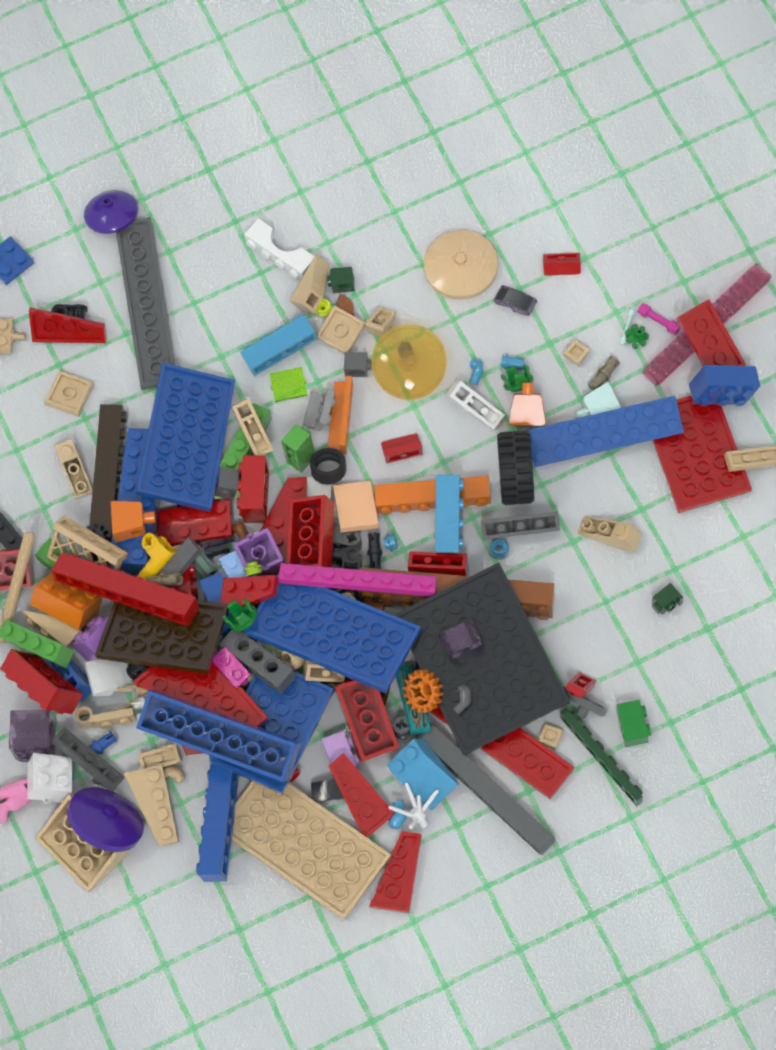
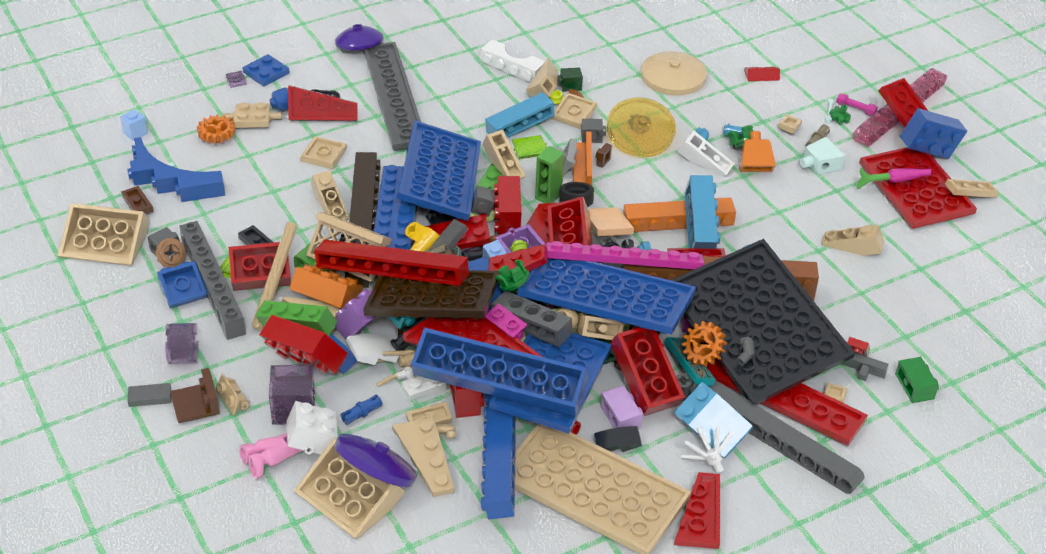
camera: 15 degrees left, 25 degrees down
dark grey hinge [51,727,125,792] -> none
tan plate [75,706,136,729] -> none
orange torso [111,501,156,542] -> none
red wing [328,753,394,838] -> none
tan slope [366,307,397,339] -> none
red panel [381,433,423,464] -> none
dark azure arm [389,800,407,829] -> none
clear purple brick [438,618,484,659] -> none
dark grey brick [481,511,560,540] -> none
slope [494,285,537,316] -> none
black tyre [497,430,535,505] -> none
blue plate [526,396,684,468] -> none
dark green plate [560,708,643,807] -> none
dark green brick [652,583,683,614] -> none
none -> blue head [269,87,288,112]
none -> reddish brown plate [596,143,612,168]
none -> piece [856,168,931,190]

